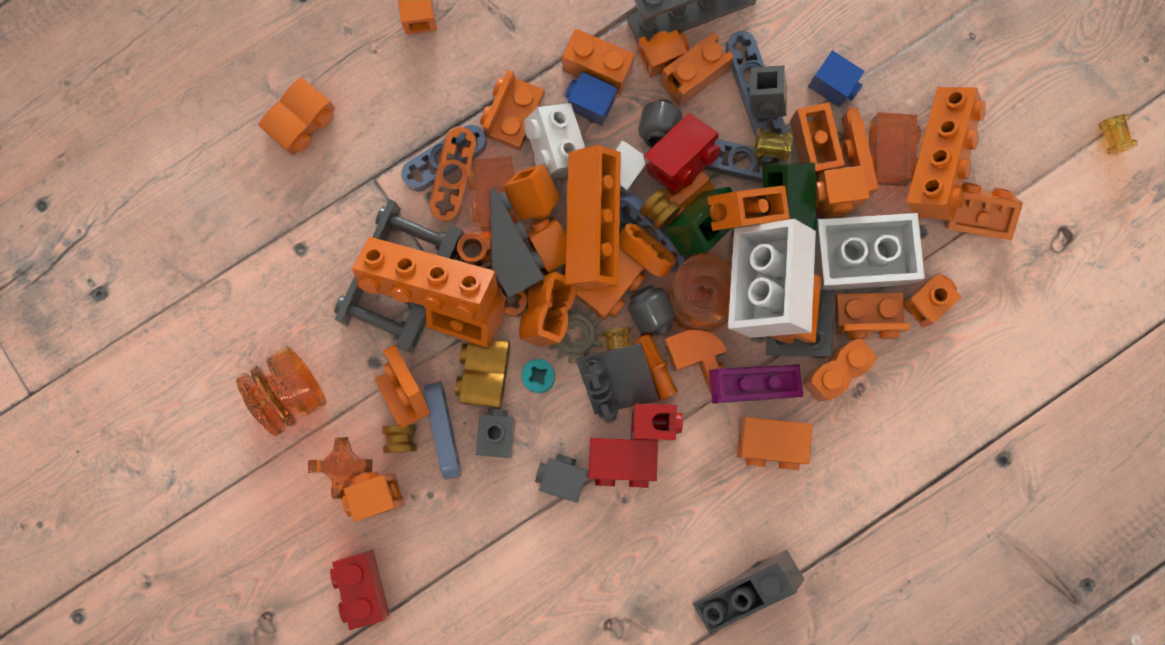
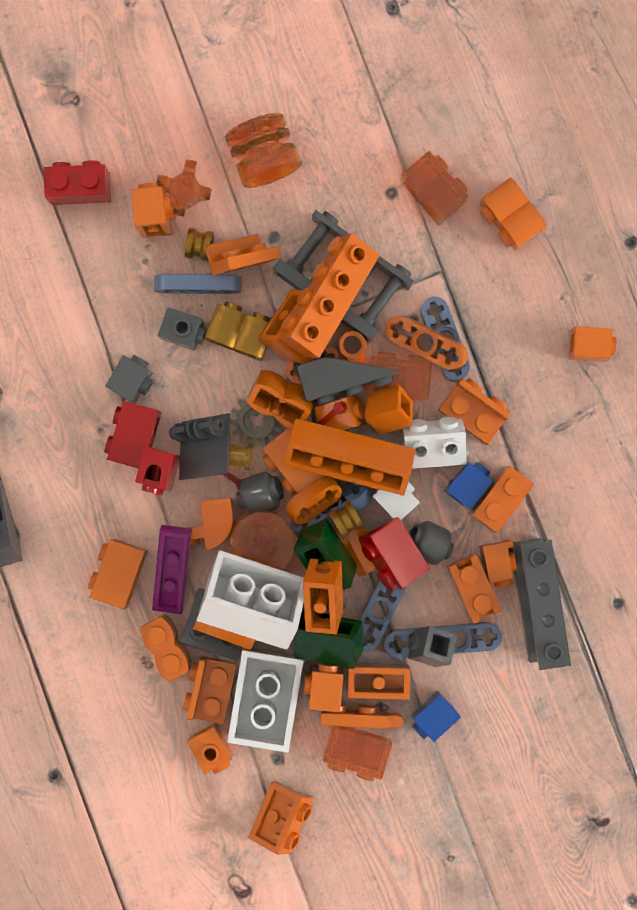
camera: 105 degrees right, 5 degrees up
teal wheel [522,359,555,394] -> none
orange axle [634,334,679,401] -> none
clear yellow bush [753,127,793,161] -> none
orange brick [906,87,986,220] -> none
none -> clear red hinge [317,401,347,425]
none -> clear orange brick [400,151,469,226]

